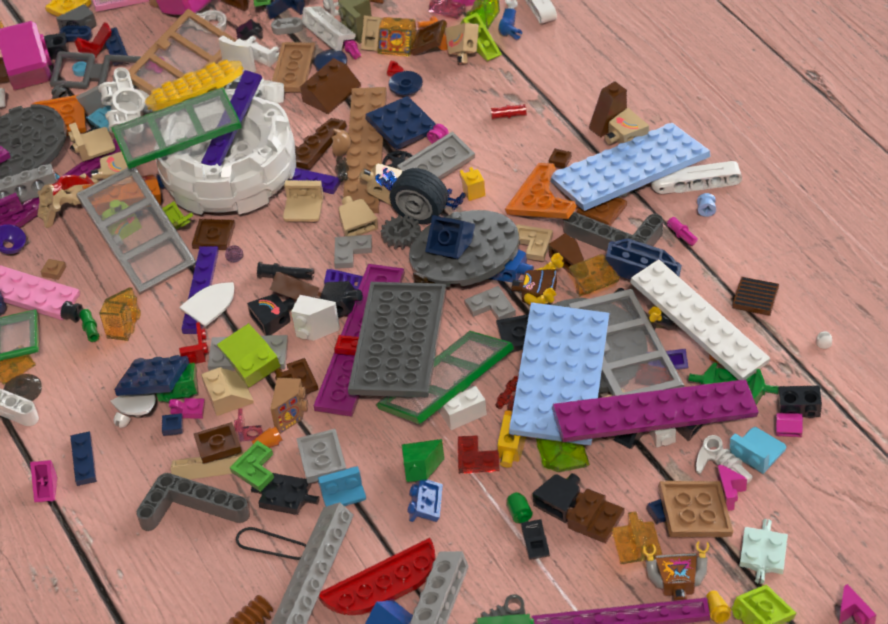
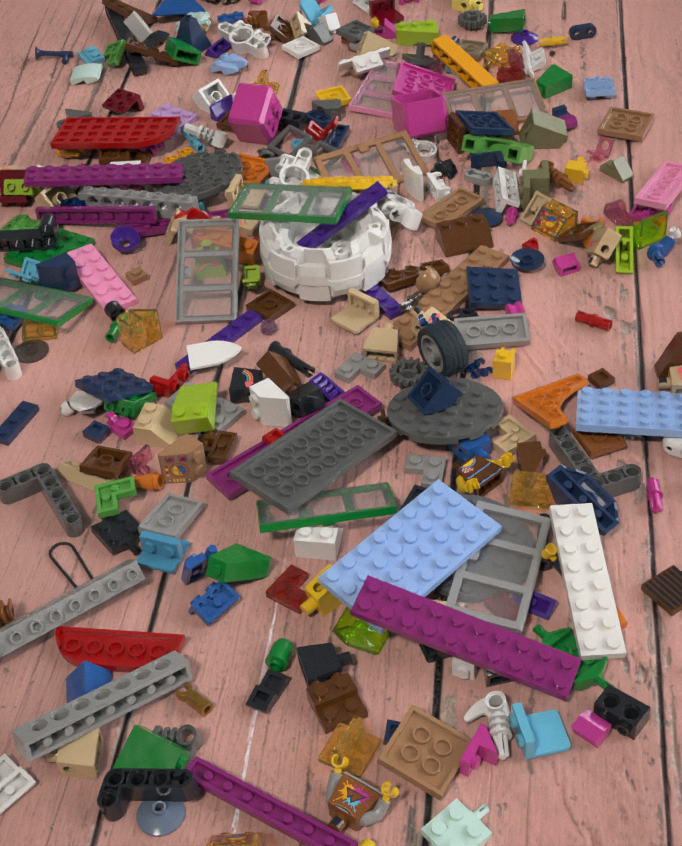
camera: 35 degrees right, 5 degrees down
none -> pearl gold bar [175,682,213,717]
none -> blue plate [181,545,218,586]
none -> dark pink piece [552,252,580,277]

